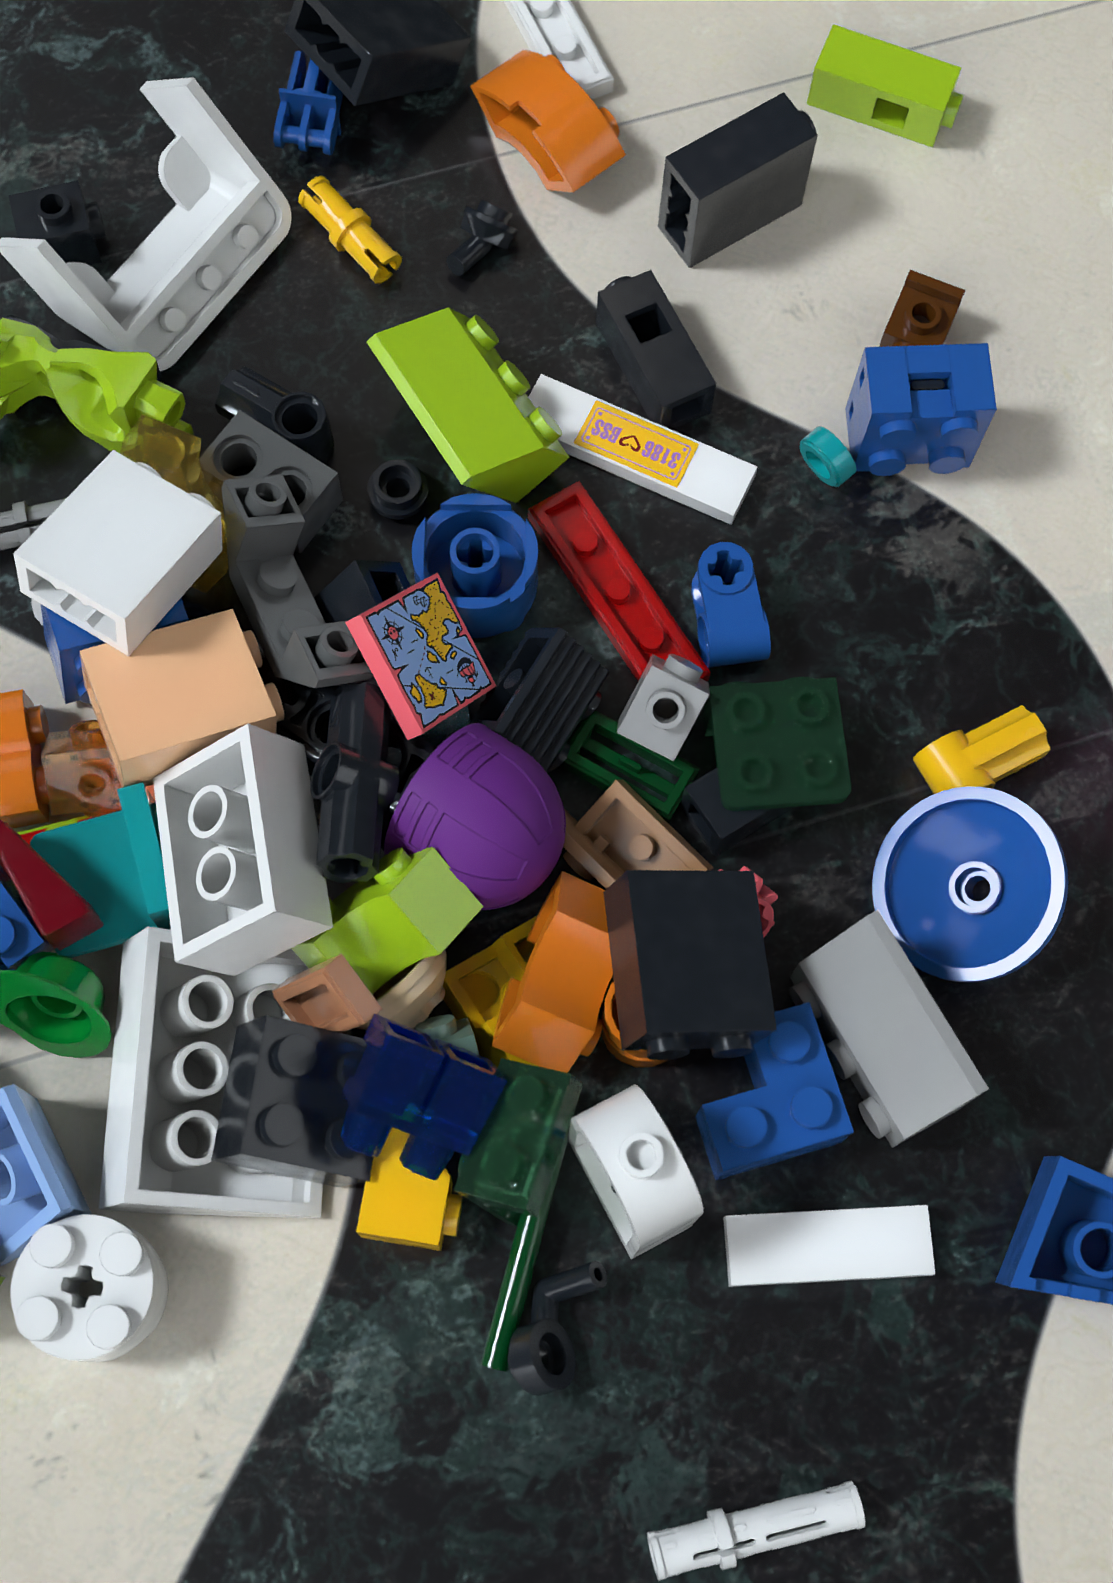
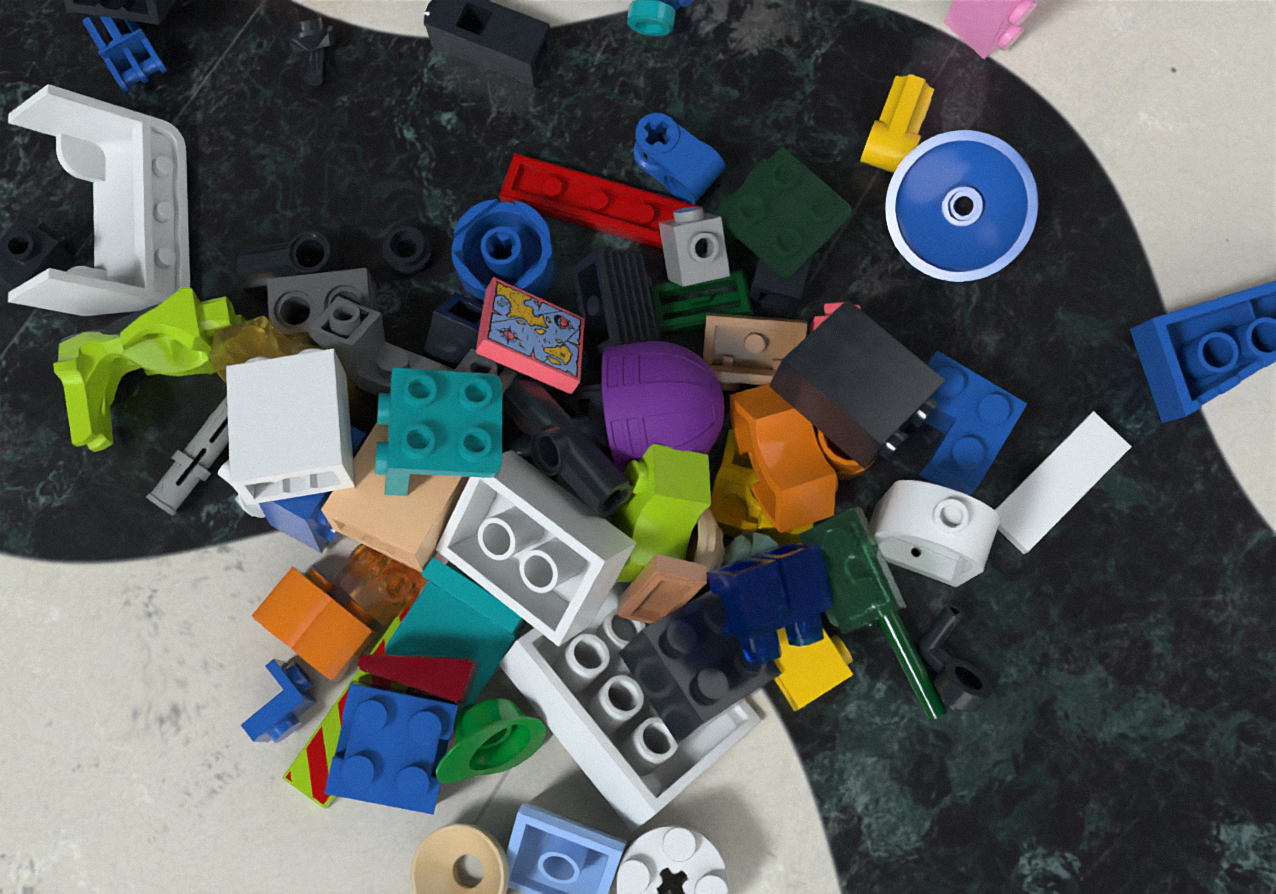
camera: 35 degrees left, 5 degrees up
yellow pin [298,176,402,284] -> none
lime slope [367,307,570,503] -> none
white tile [529,374,757,525] -> none
white pin [647,1480,865,1581] -> none
light grey slope [789,910,989,1148] -> none
none -> teal bracket [375,367,502,496]

